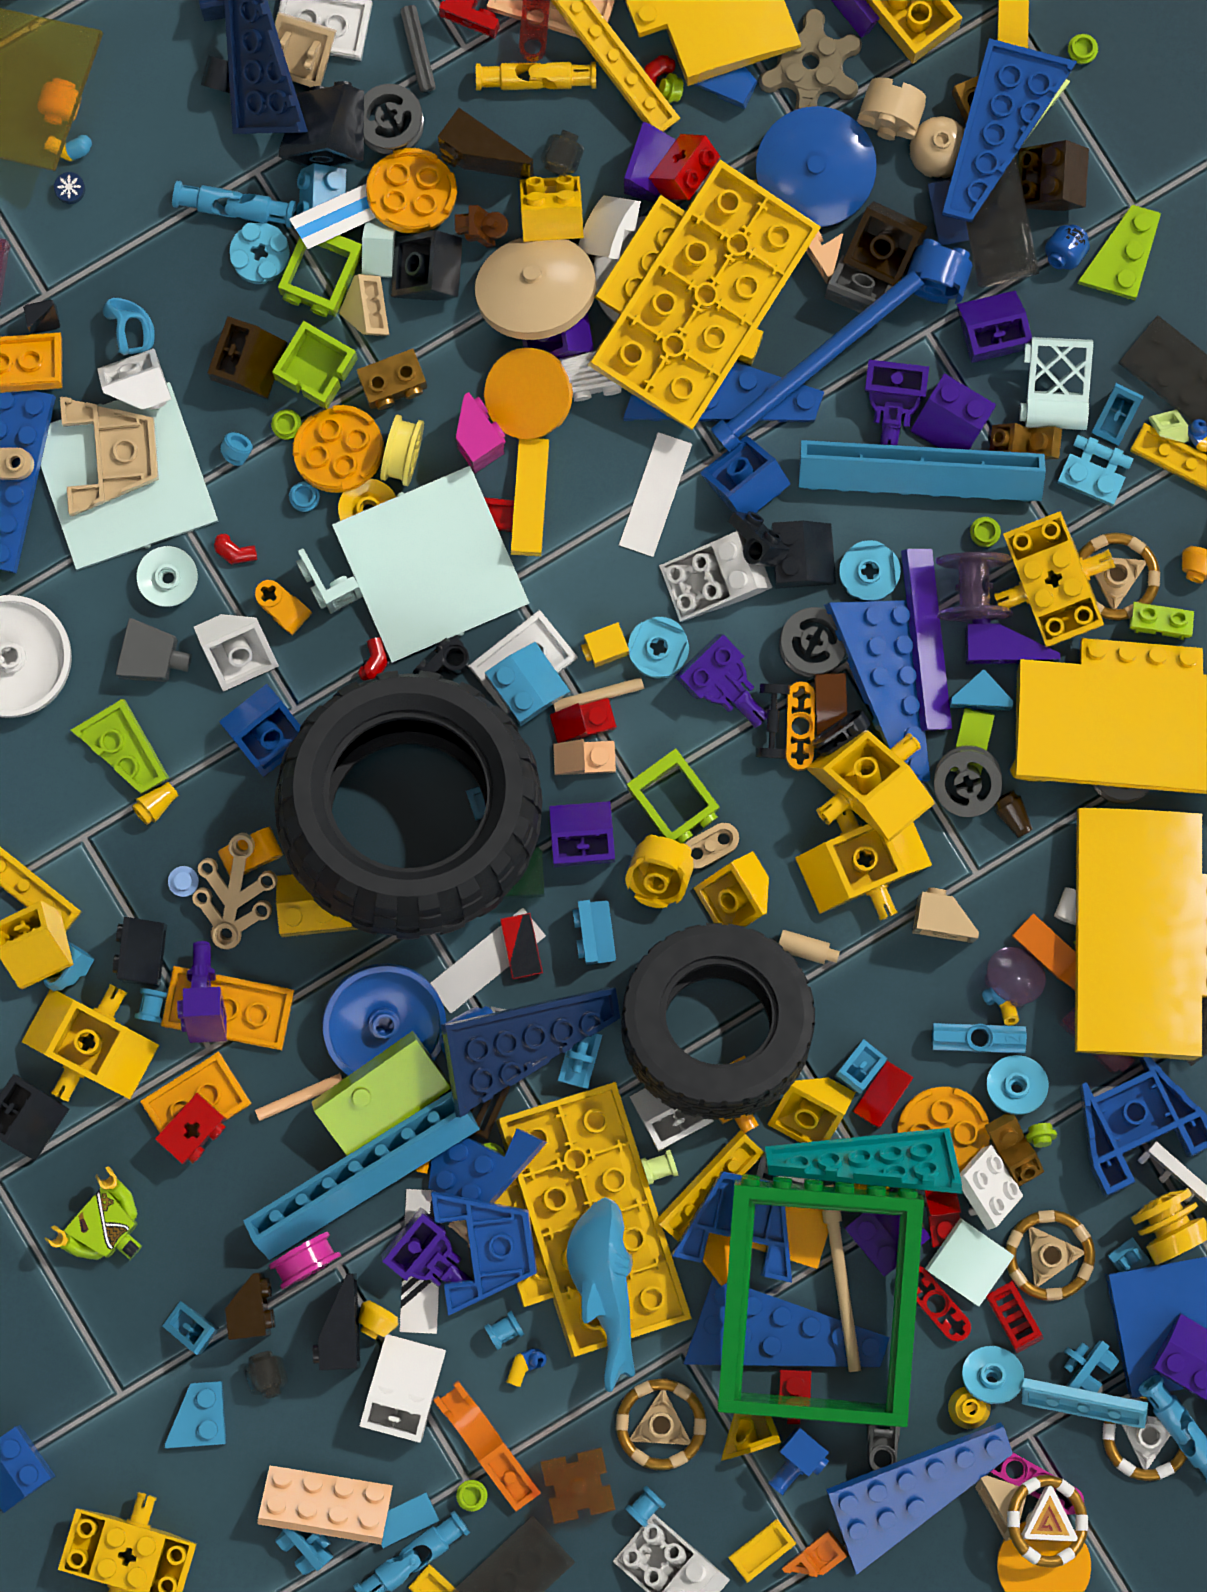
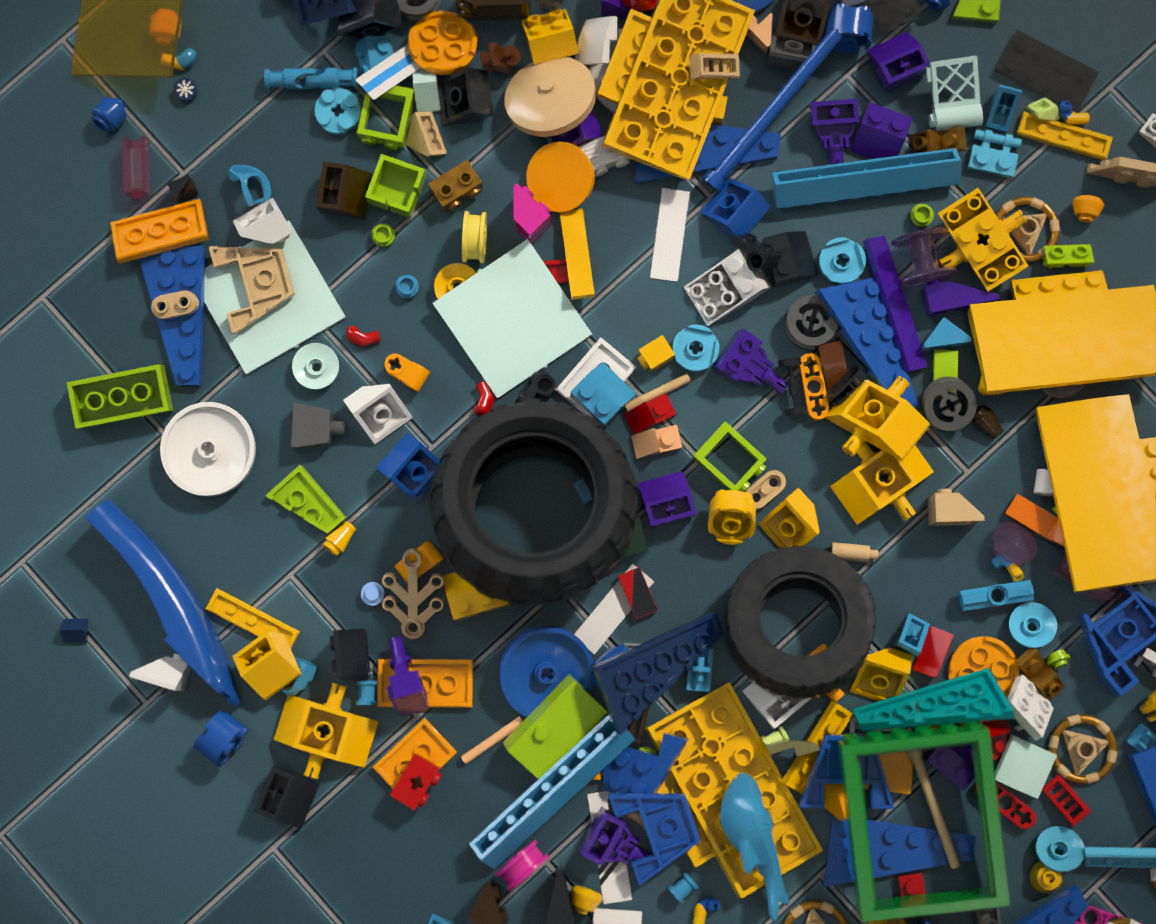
camera: 10 degrees left, 0 degrees up
lime torso [44,1167,142,1260] -> none
dark azure tile [221,432,253,466] -> none
light orange tile [293,405,384,493] -> none
light aqua bracket [296,548,363,614] -> none
dark azure bracket [573,900,616,965] -> none
dark azure hips [1064,1340,1119,1392] -> none
none -> tan slope [690,53,740,79]
none -> olive slope [767,740,820,757]

